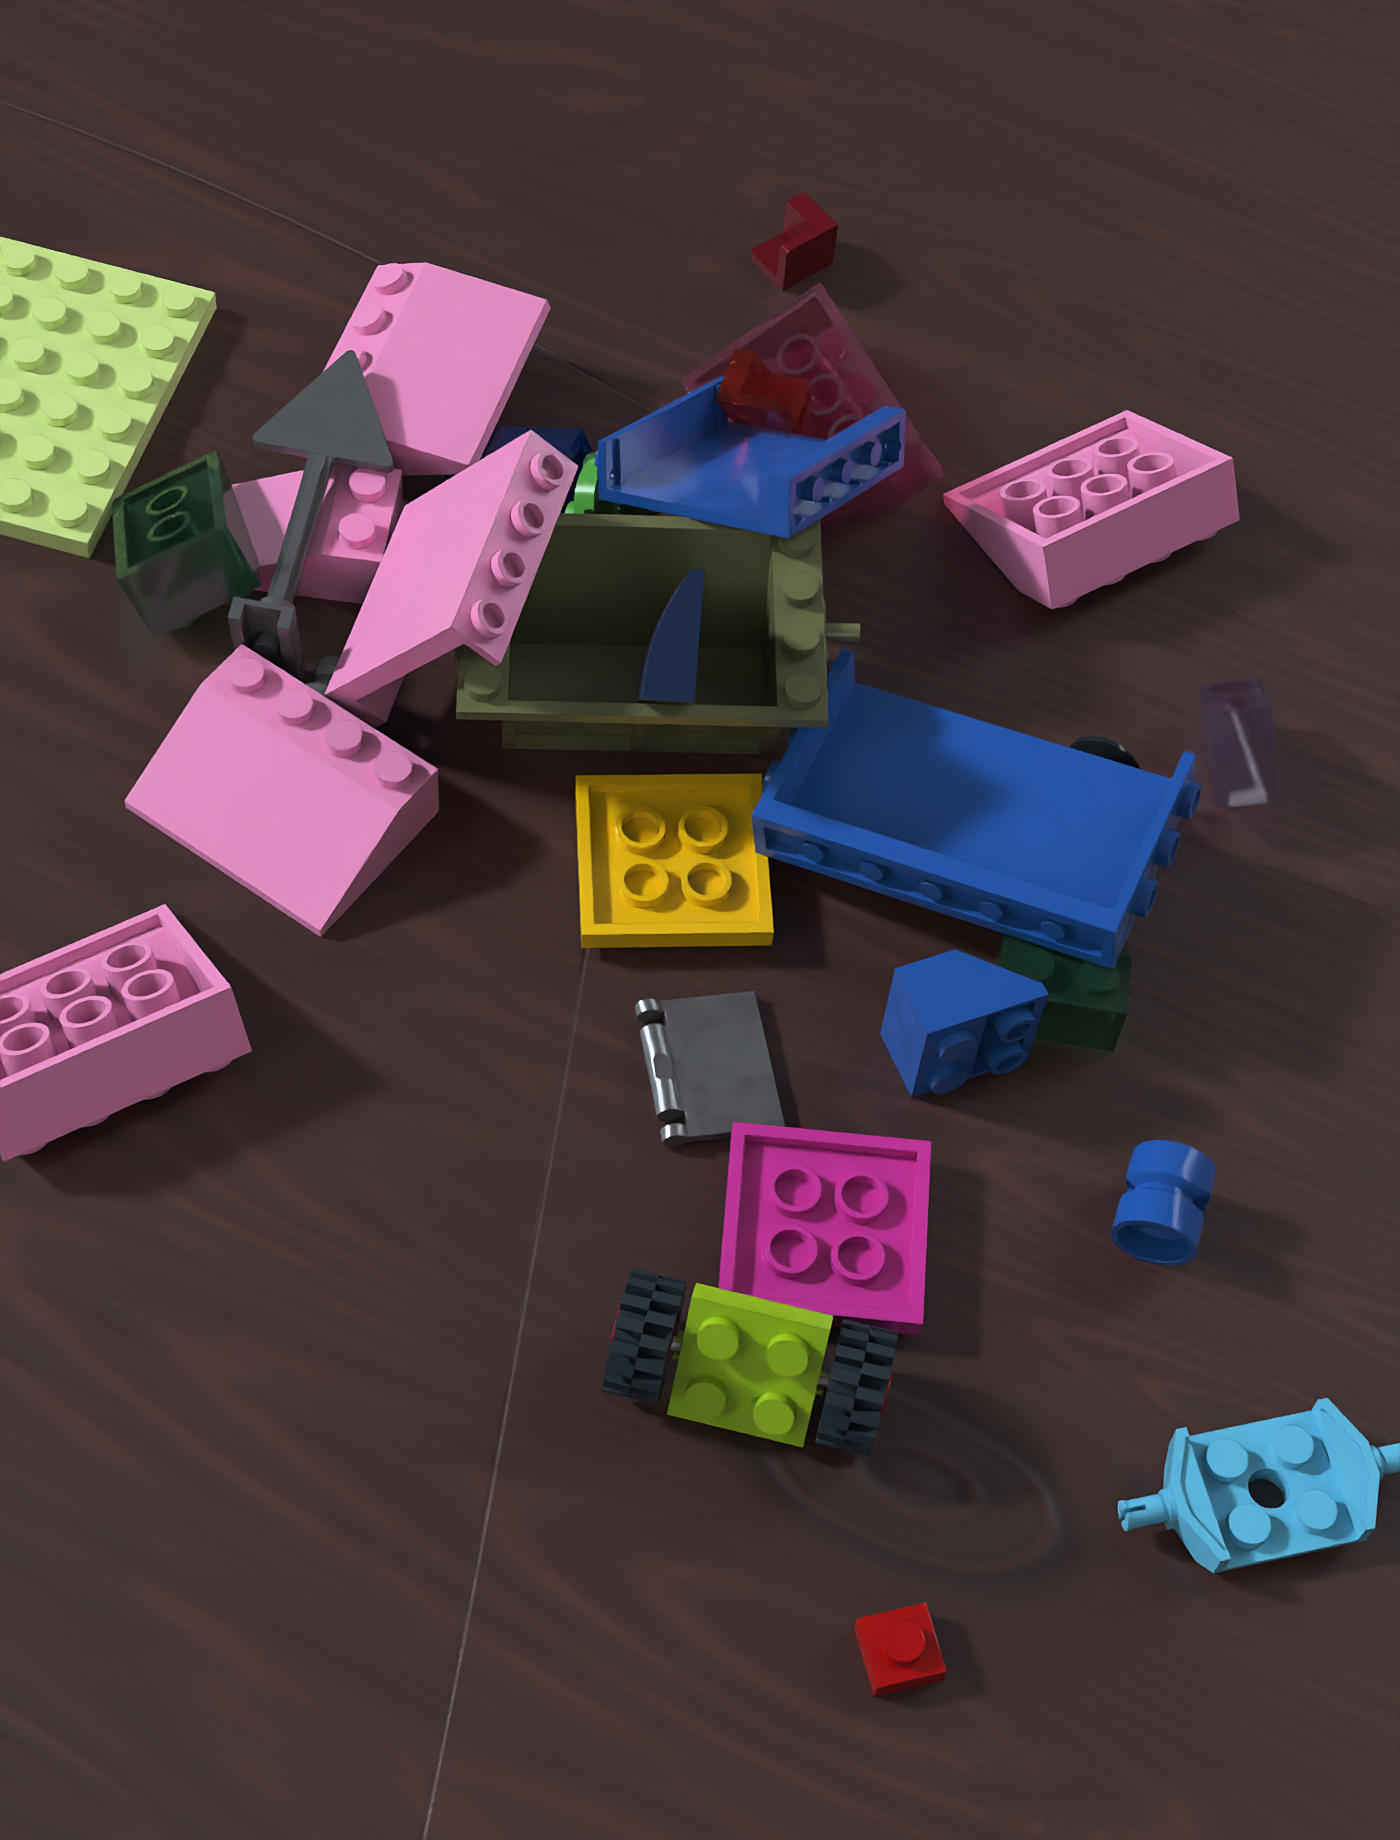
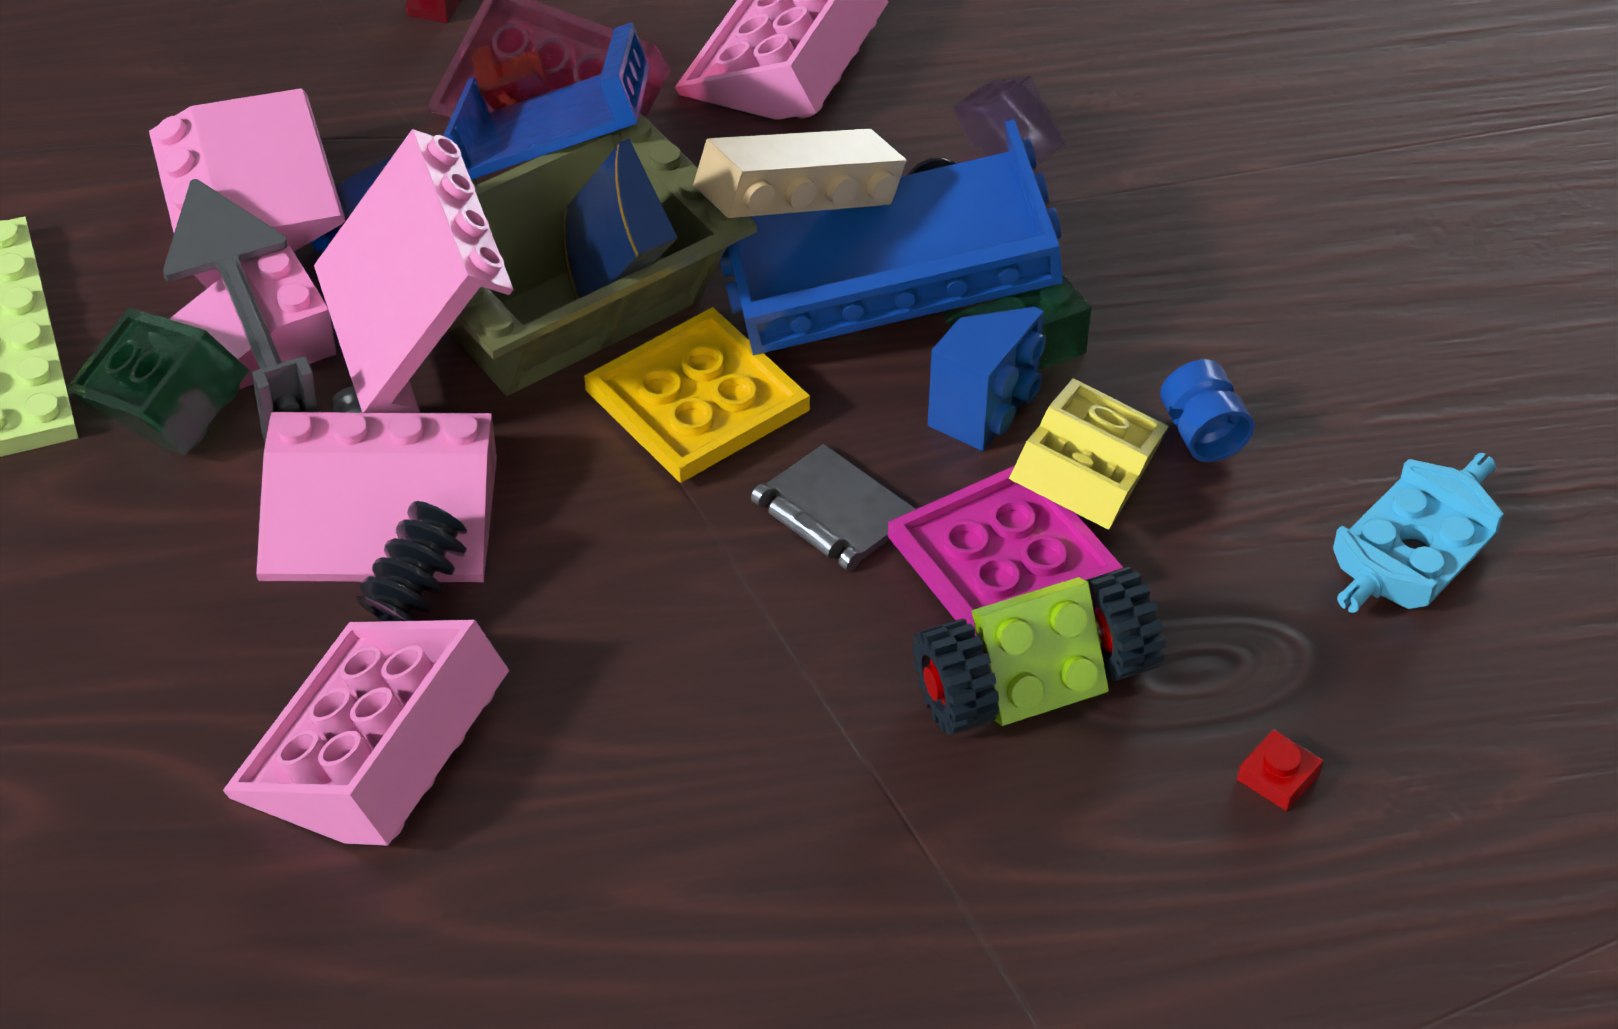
camera: 30 degrees left, 10 degrees down
none -> black piece [356,501,467,621]
none -> tan brick [693,129,907,218]
none -> light yellow slope [1009,378,1169,530]

